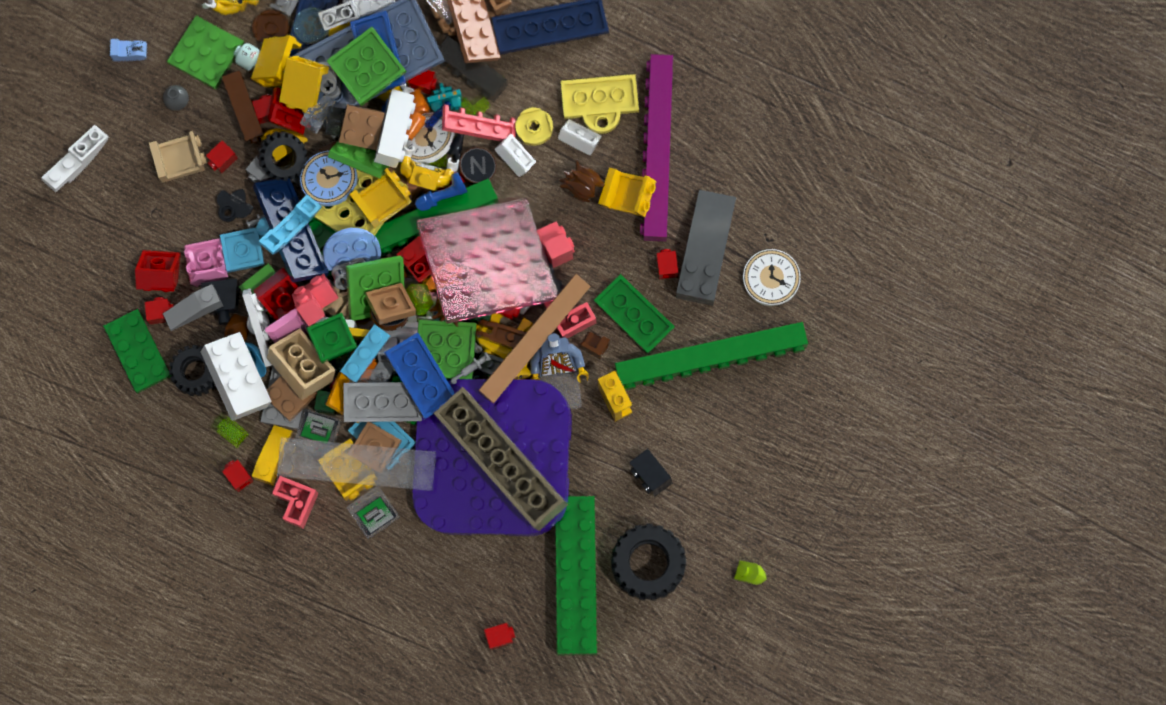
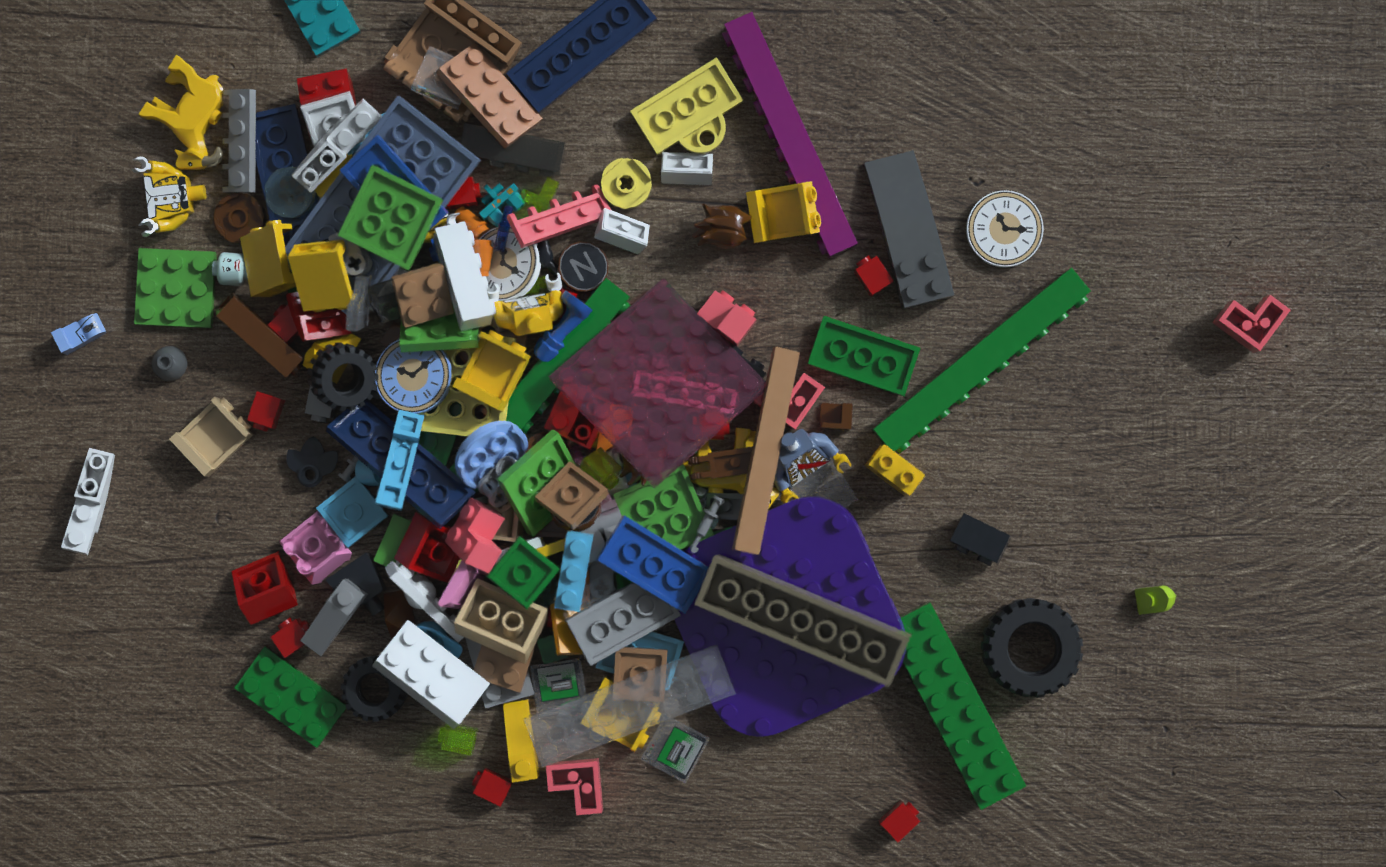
camera: 25 degrees left, 10 degrees up
none -> coral brick [1212,295,1291,353]

